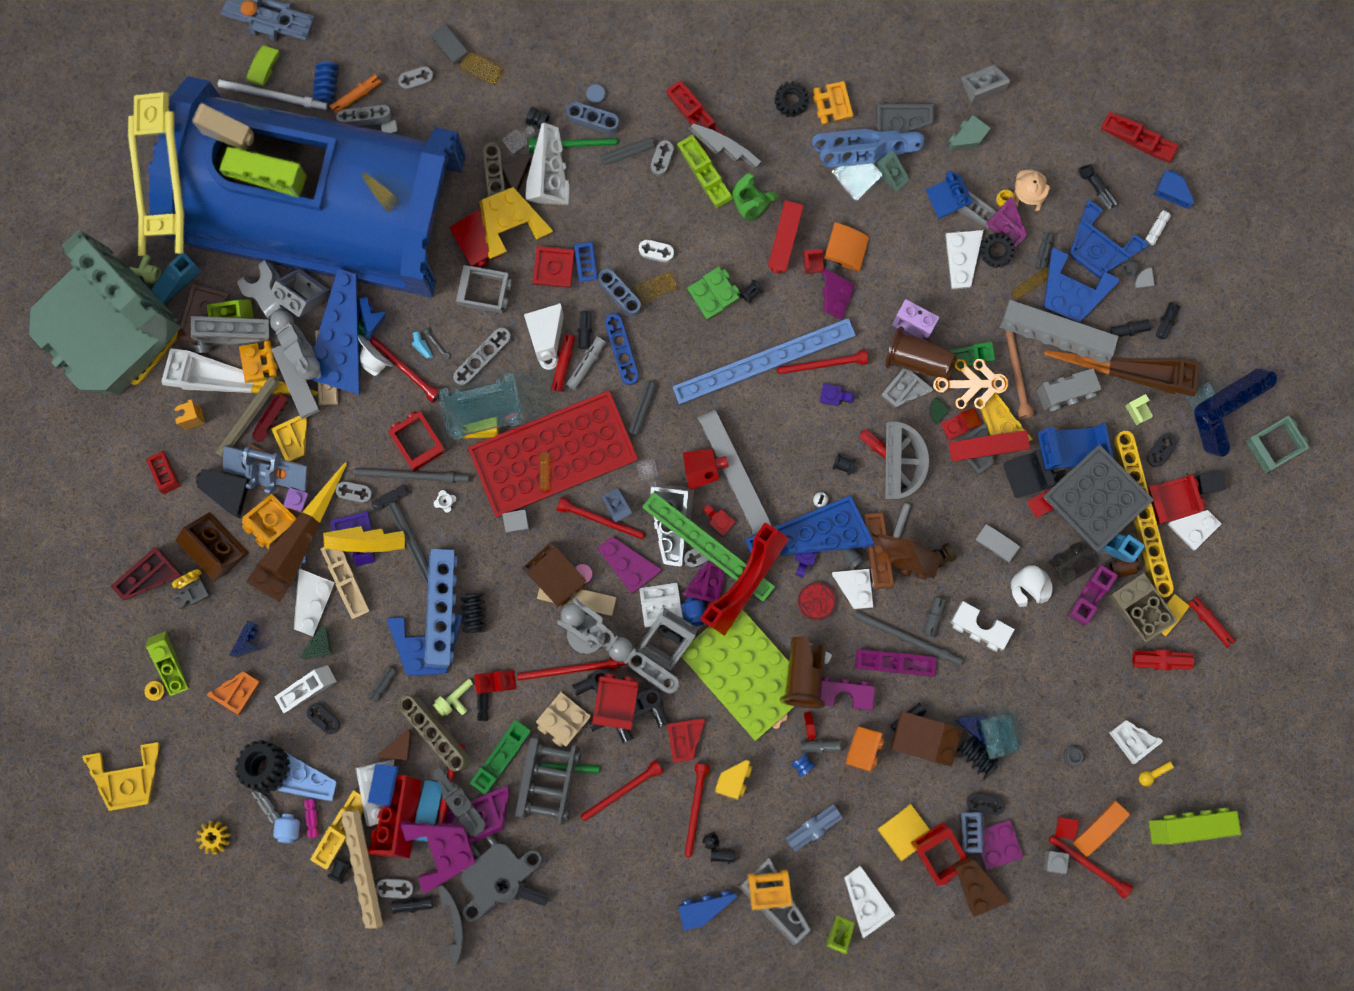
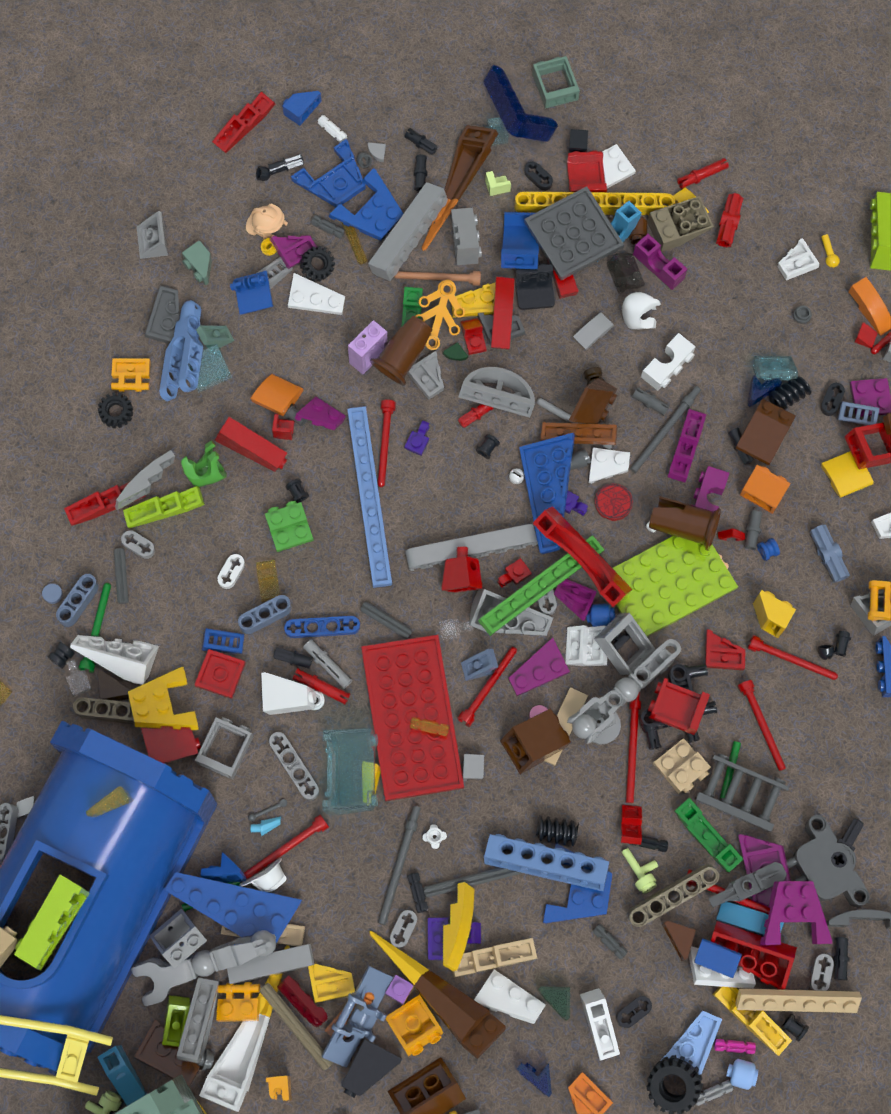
camera: 80 degrees left, 10 degrees down
red window [388,411,446,472] -> none

